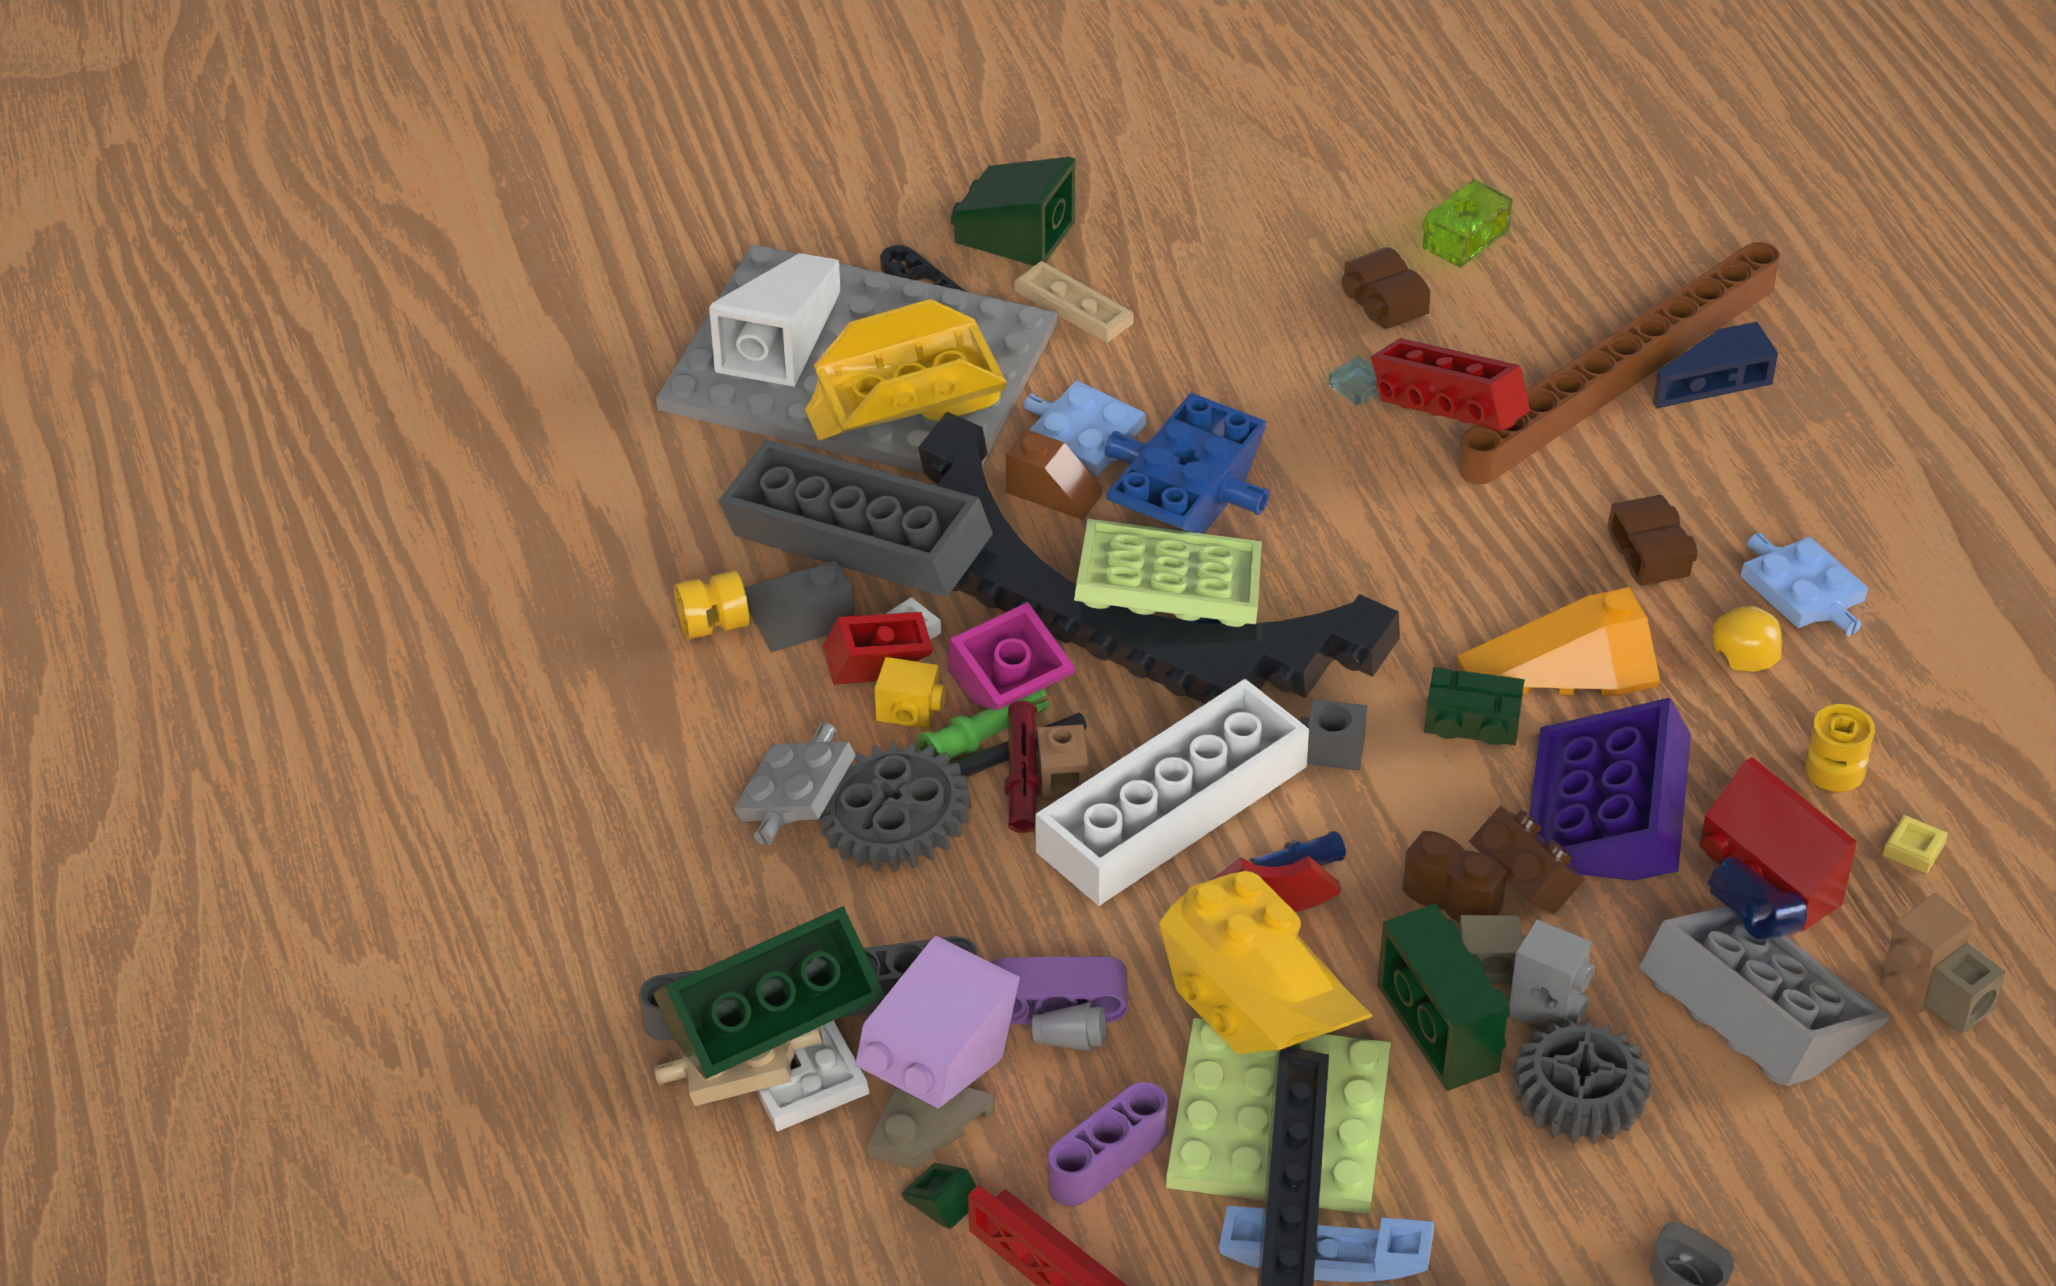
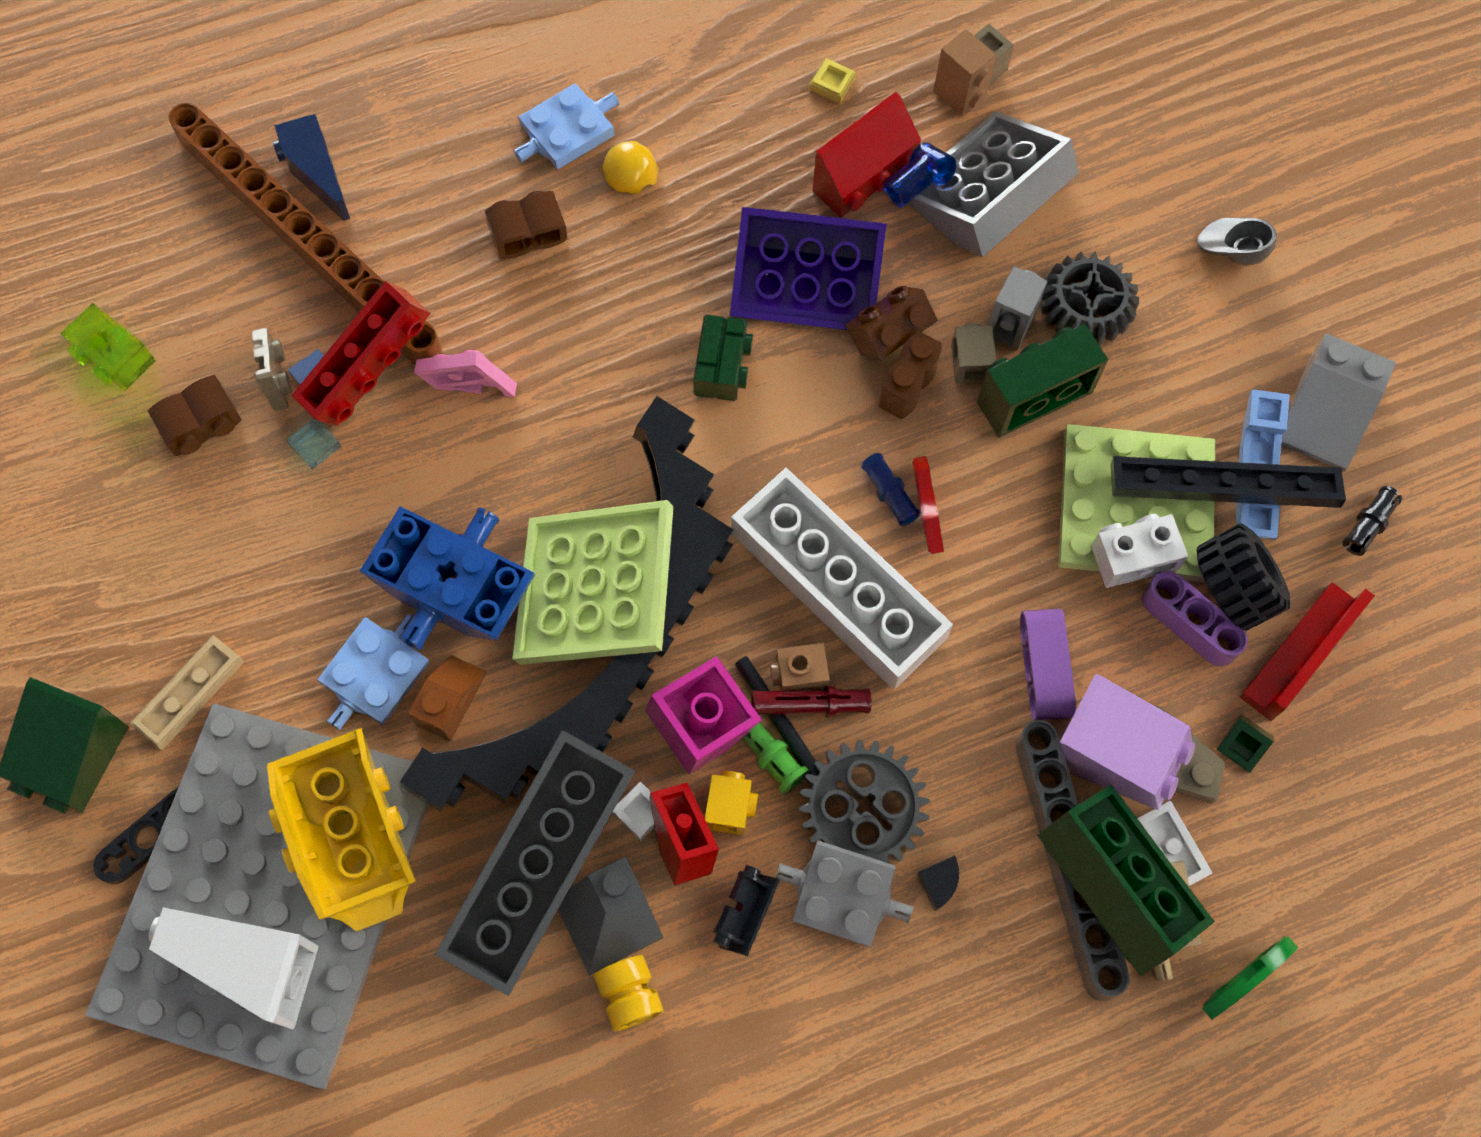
camera: 95 degrees left, 25 degrees up
light grey cone [1032,1002,1107,1052] -> none
yellow slope [1159,871,1373,1054] -> none
dark grey brick [1300,699,1367,770] -> none
light orange wedge [1457,587,1660,696] -> none
yellow wheel [1805,704,1875,792] -> none
none -> dark tan wing [252,328,292,411]
none -> bright pink wing [414,350,517,397]
none -> black hinge [713,865,780,957]
none -> black tile [917,855,959,911]
none -> white brick [1091,514,1188,588]
none -> black tyre [1196,523,1291,631]
none -> green tile [1202,936,1298,1020]

